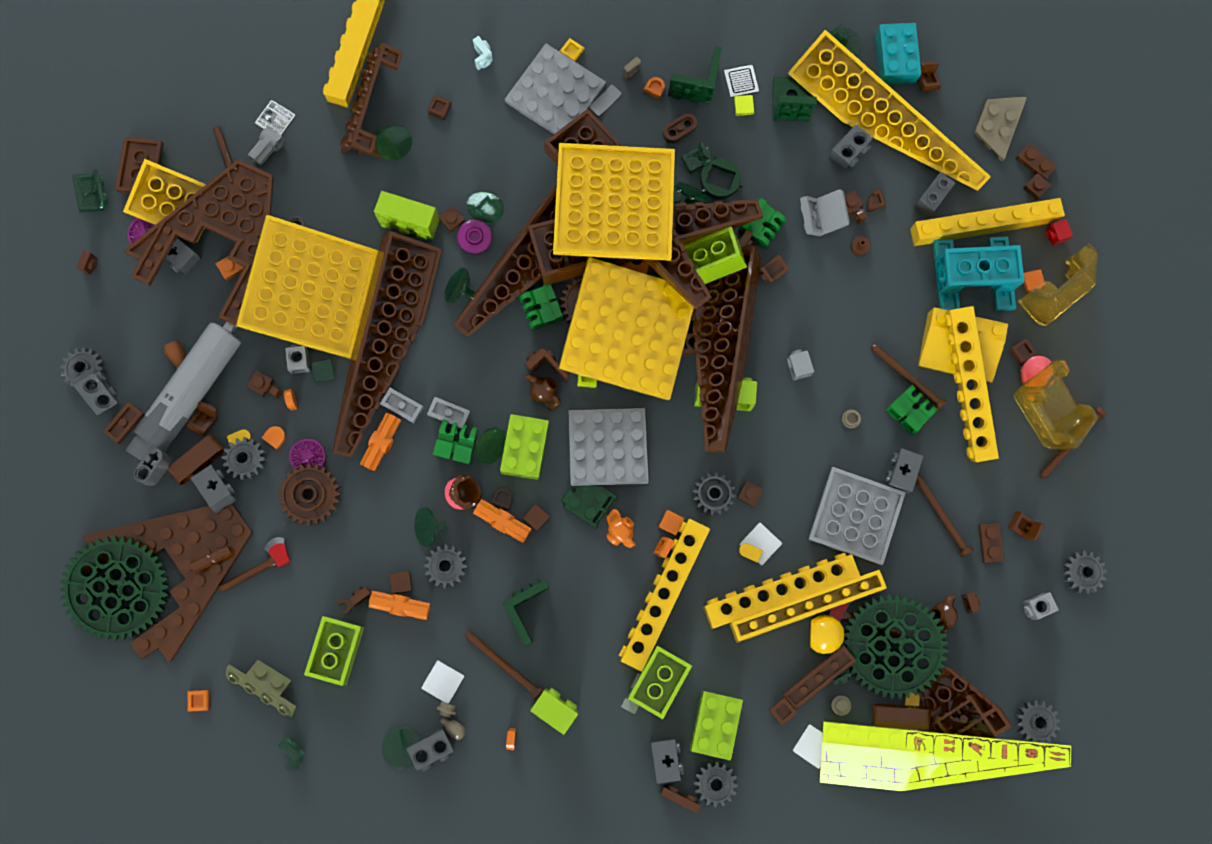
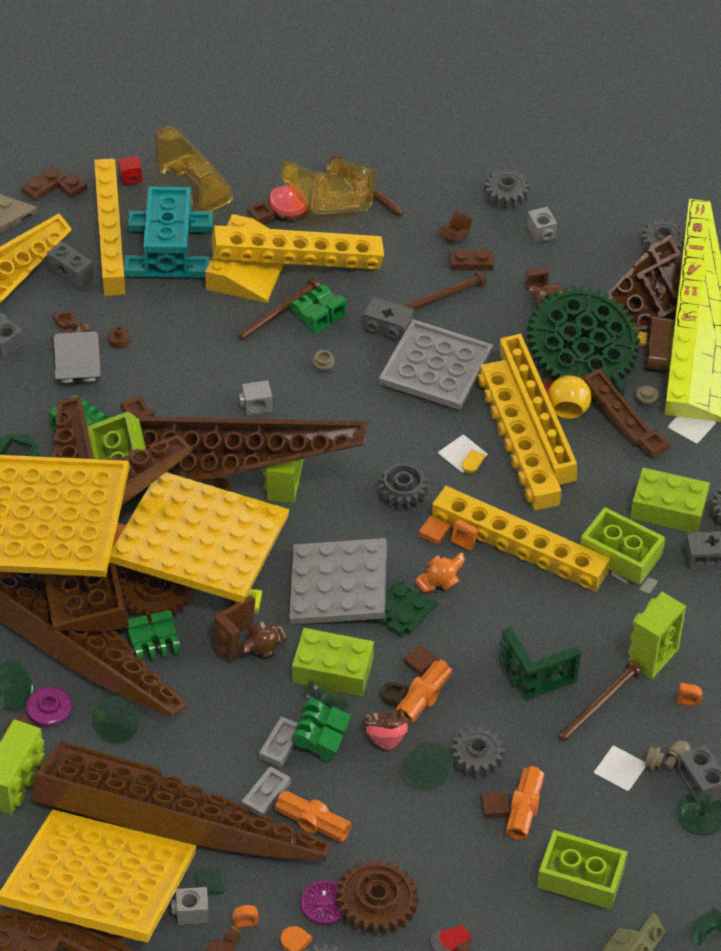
camera: 80 degrees left, 30 degrees down
reddish brown plate [337,587,372,614] -> none
reddish brown plate [737,481,764,507] -> none

